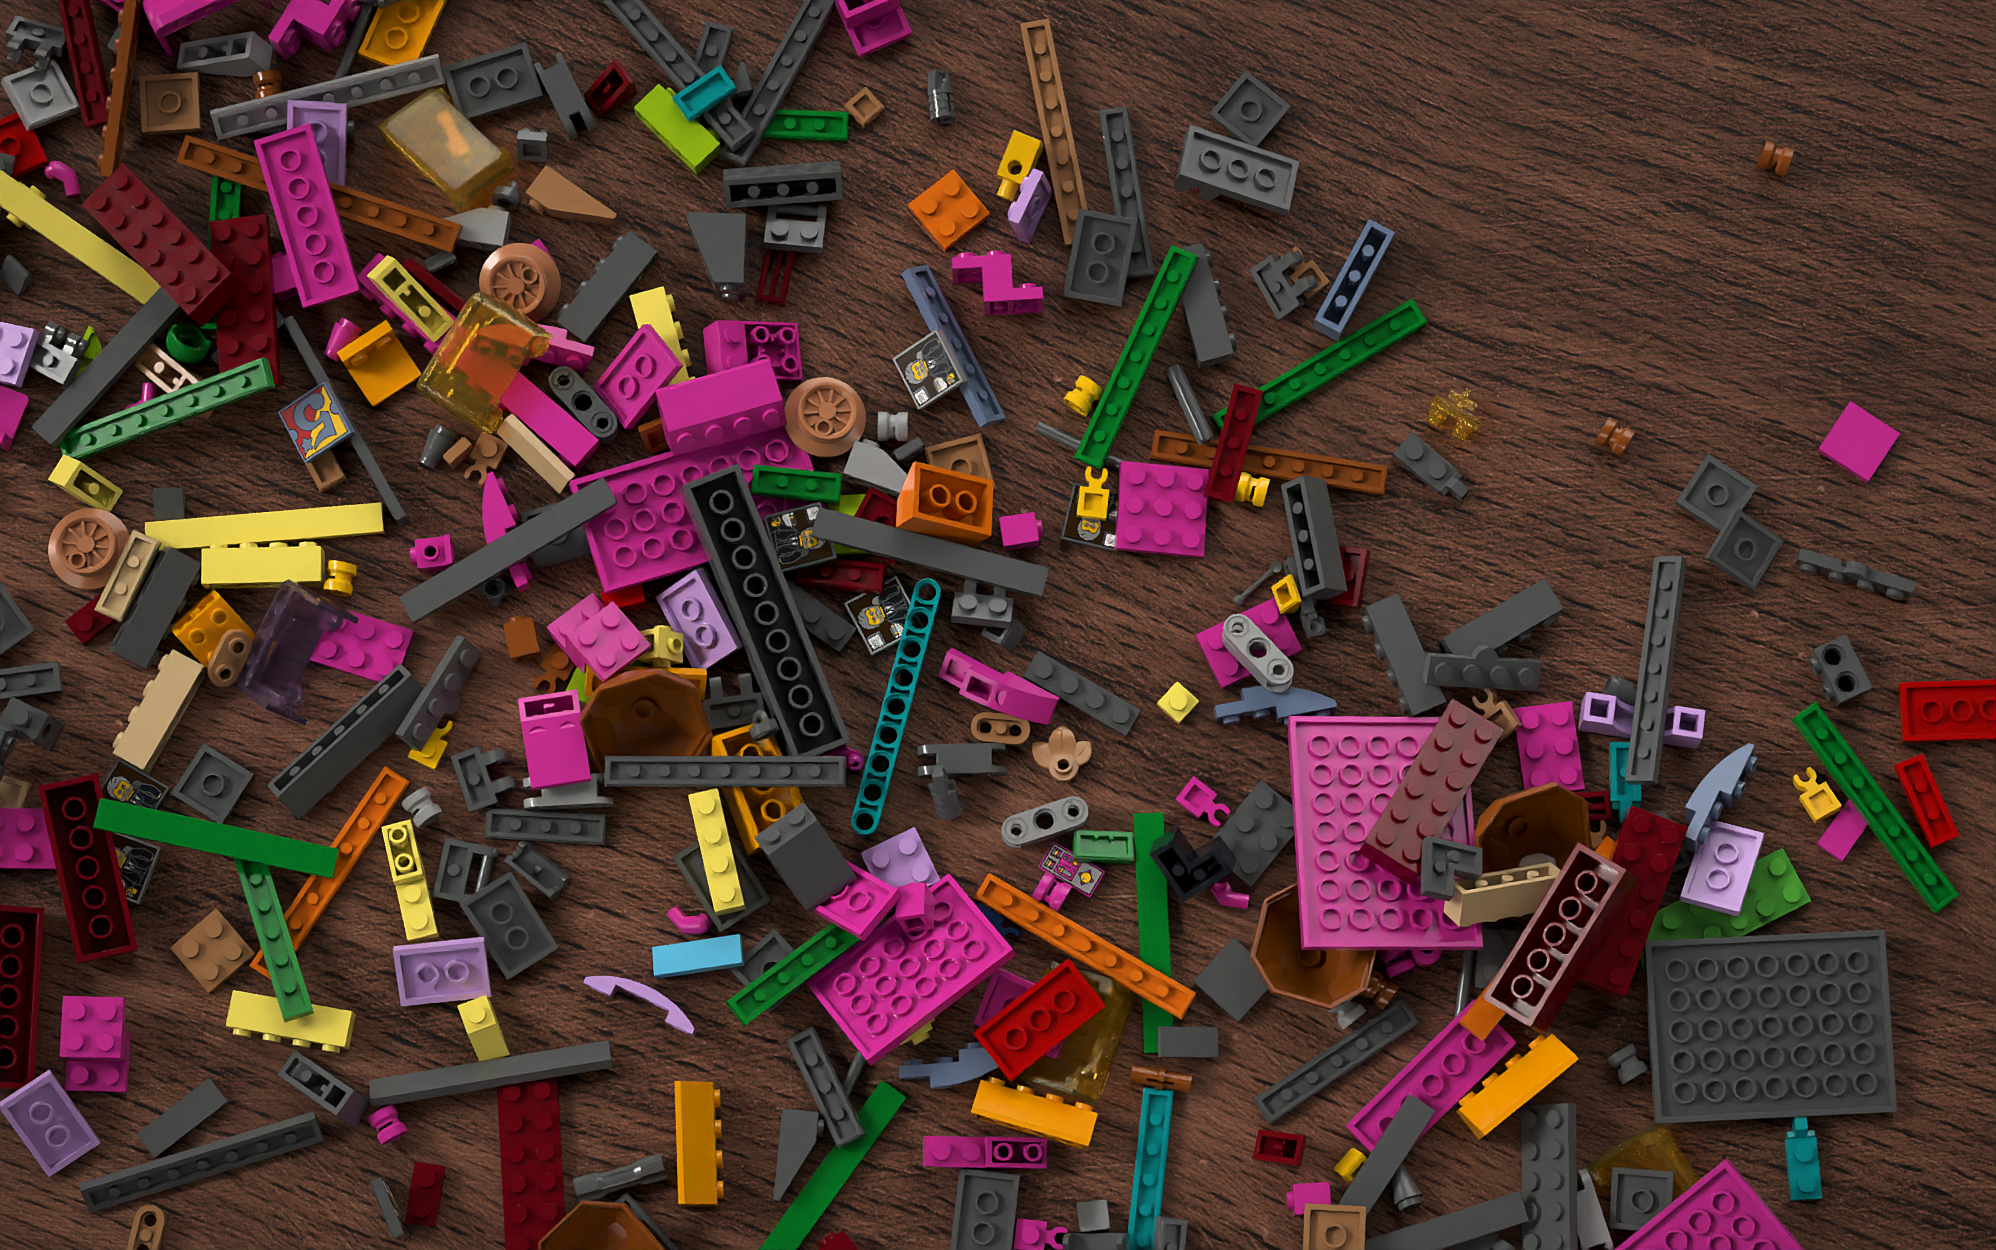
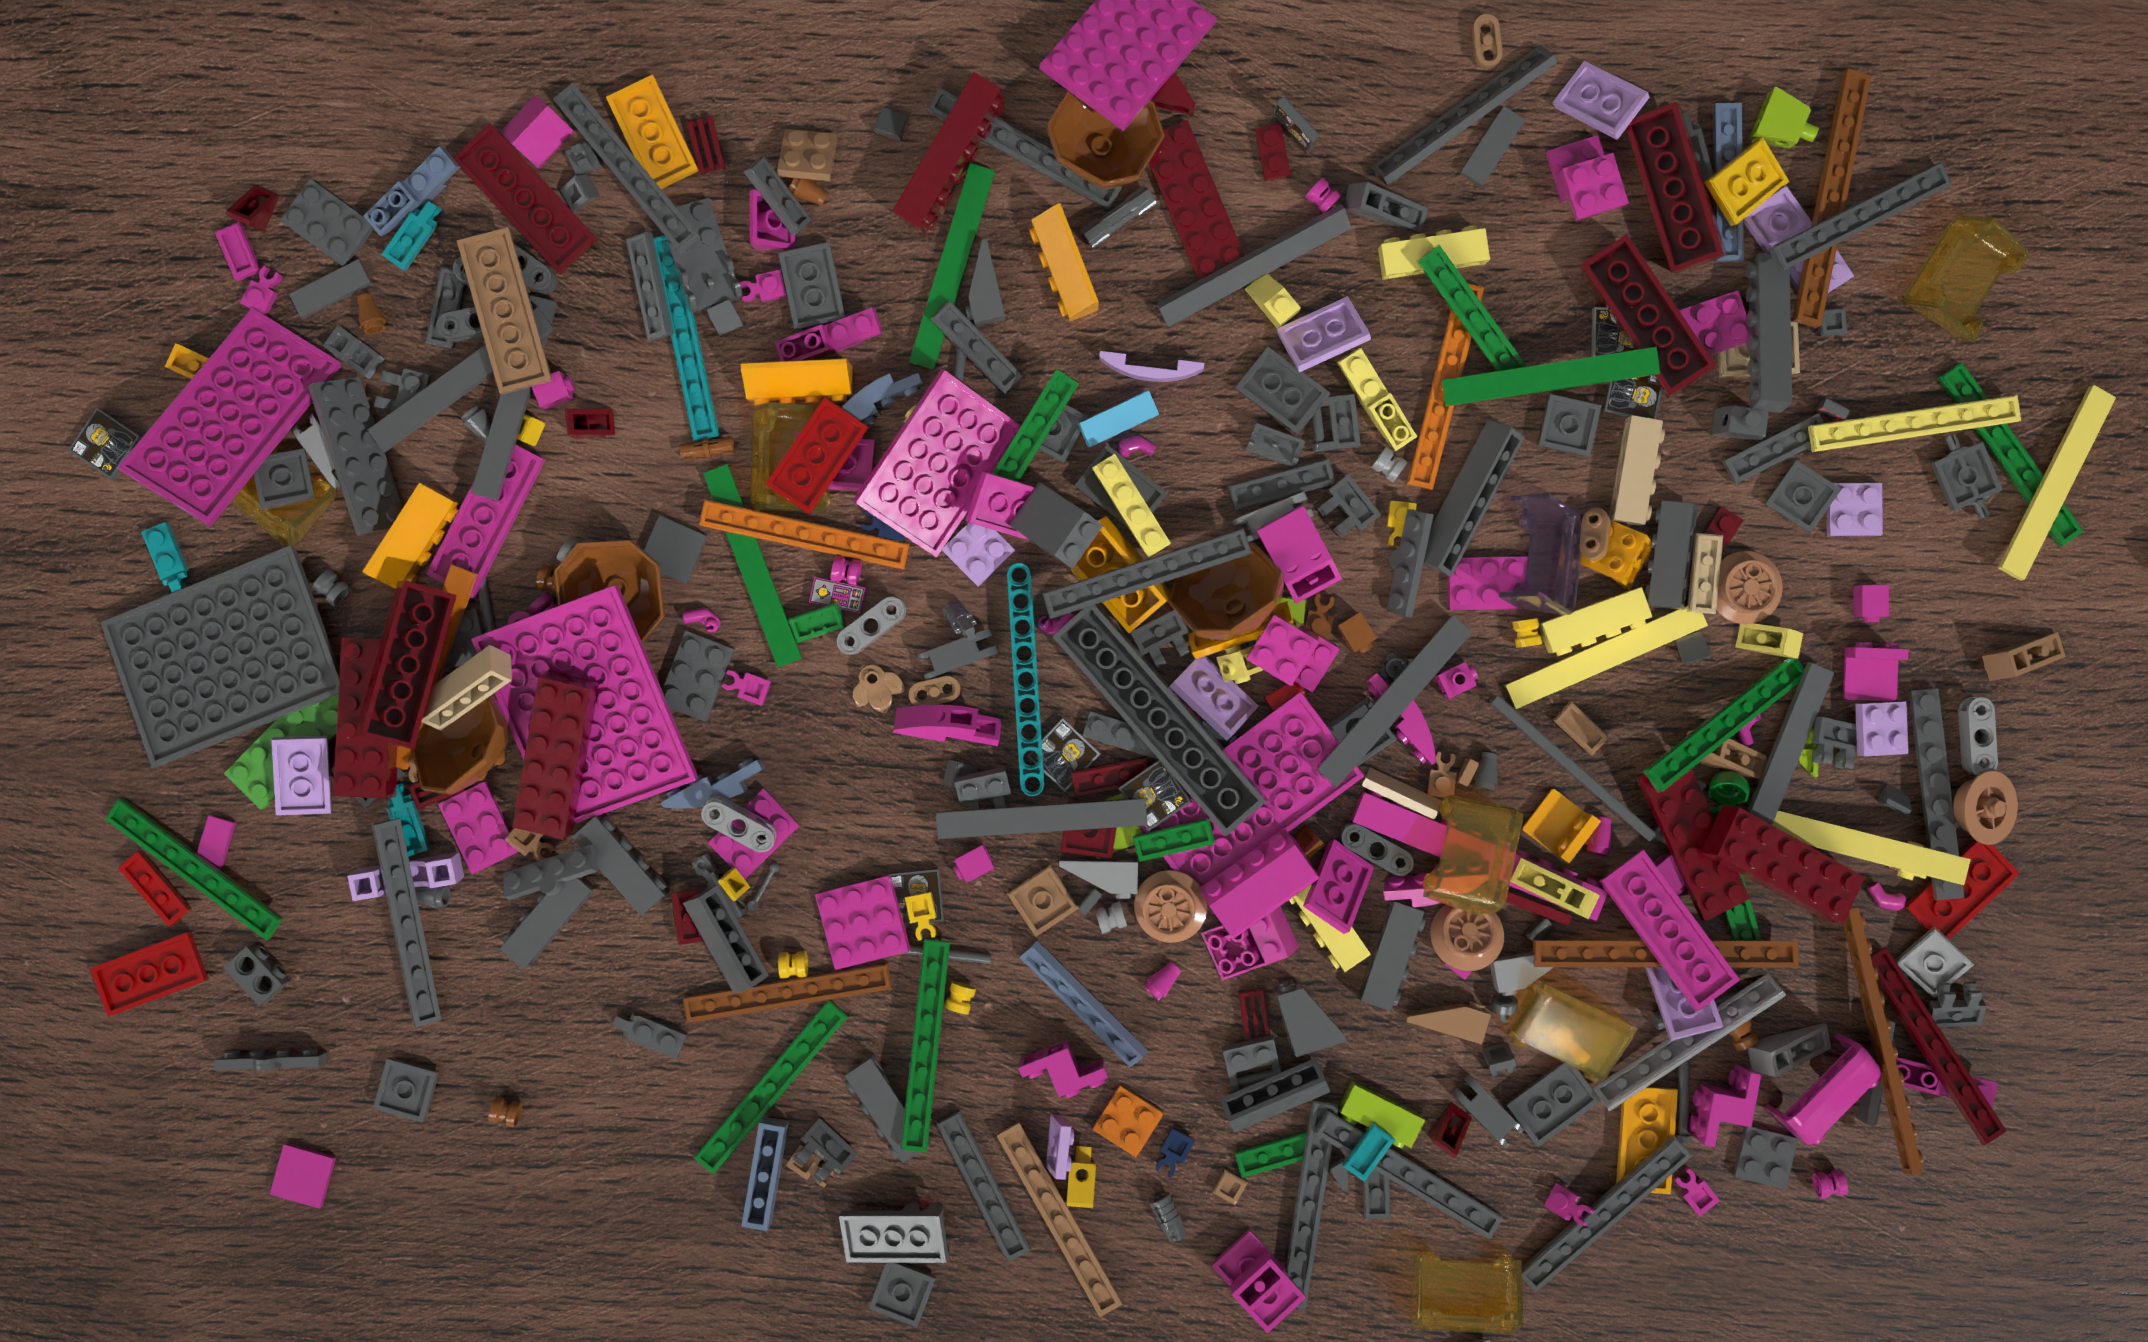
camera: 165 degrees right, 10 degrees up
medium nougat plate [139,72,202,135] -> none
medium nougat plate [170,908,256,994] -> none
tile [278,382,356,463] -> none
dark grey tile [749,710,780,741] -> none
tile [893,329,968,410] -> none
dark pink brick [895,882,935,932] -> none
orange slope [896,461,994,546] -> none
dark grey plate [1023,651,1141,738] -> none
dark grey plate [1063,208,1138,307] -> none
black brick [1149,827,1236,902] -> none
light yellow plate [1157,681,1199,724] -> none
dark grey tile [1157,1026,1219,1058] -> none
dark grey axle [1166,364,1213,445] -> none
dark red plate [1203,383,1263,505] -> none
dark grey tile [1253,998,1419,1125] -> none
dark grey plate [1421,835,1483,902] -> none
clear yellow hips [1427,388,1482,441] -> none
sand blue slope [1684,743,1758,854] -> none
dark grey tile [1704,509,1784,591] -> none
yellow plate [1793,767,1842,824] -> none
none -> dark pink cone [1143,961,1181,1001]
none -> dark blue plate [1155,1127,1195,1178]

